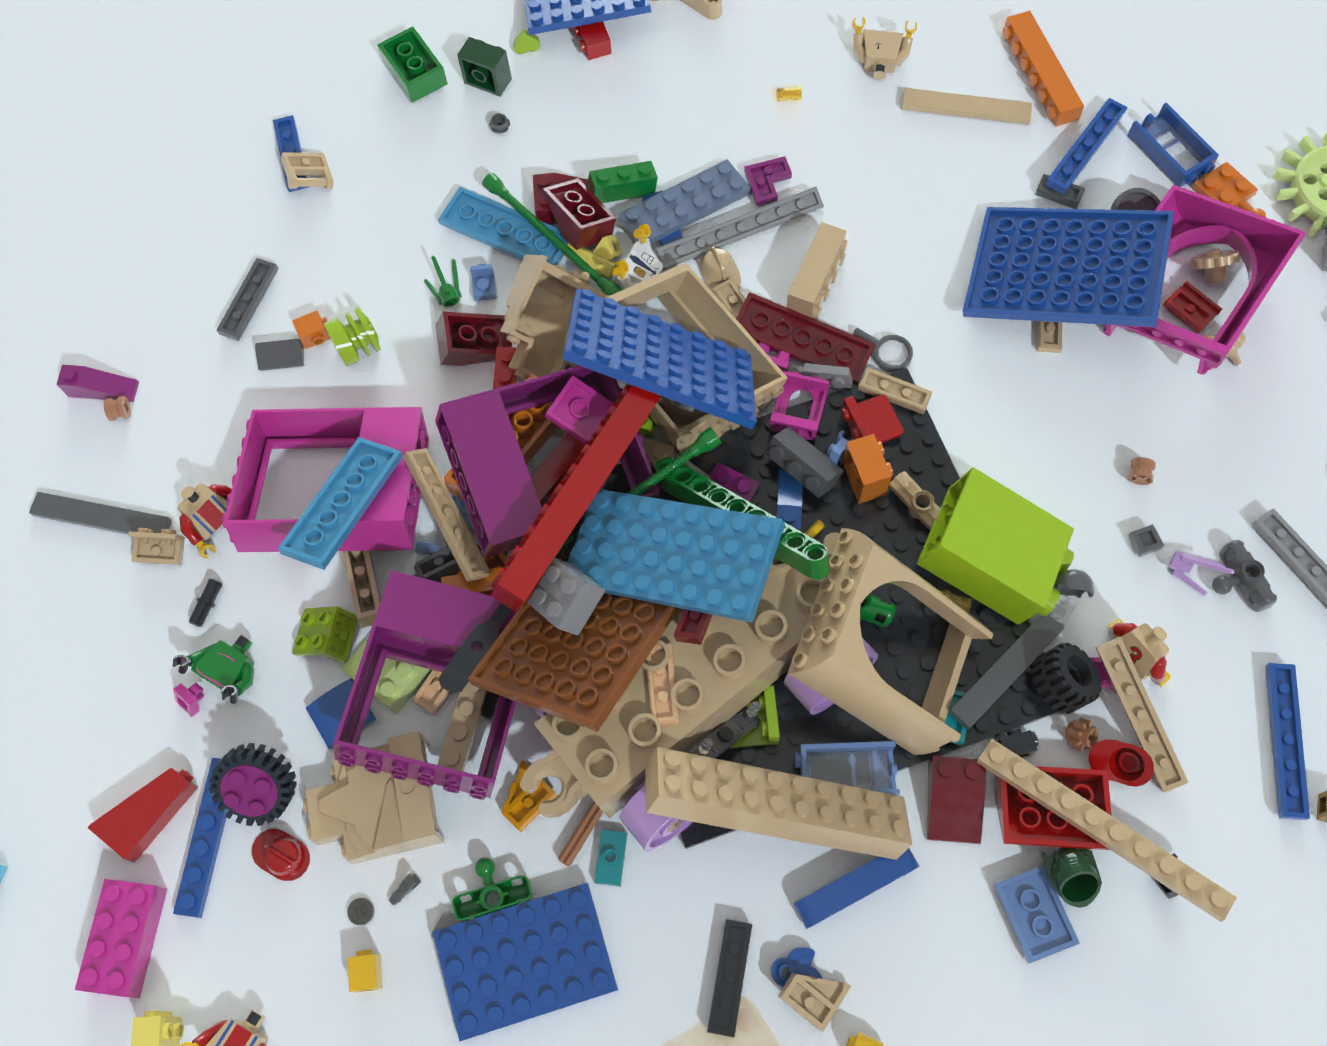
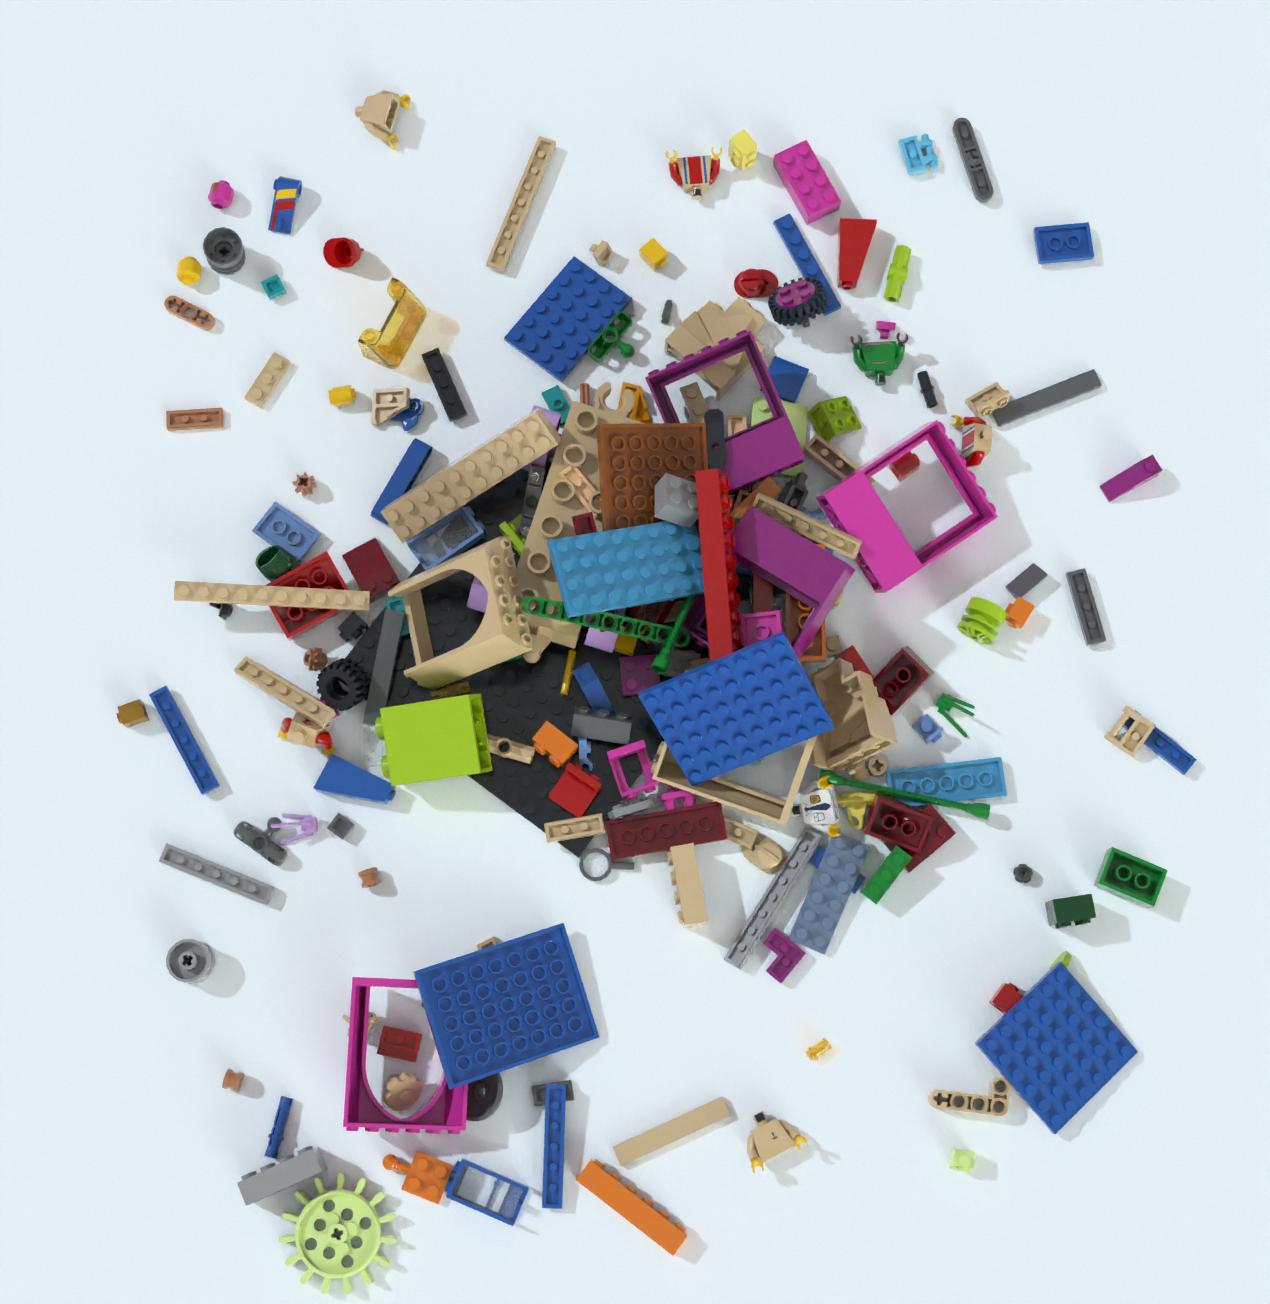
camera: 140 degrees right, 10 degrees up
nougat wheel [104,396,131,421] -> none
dark azure plate [278,437,403,570] -> none
clear smoke piece [347,898,375,926] -> none
dark grey hair [1053,569,1094,598] -> none
red piece [1088,739,1154,787] -> none
none -> nougat gear [292,472,317,497]
none -> blue slope [313,754,396,804]
none -> tan tile [589,240,613,267]
none -> lime piece [883,245,912,302]

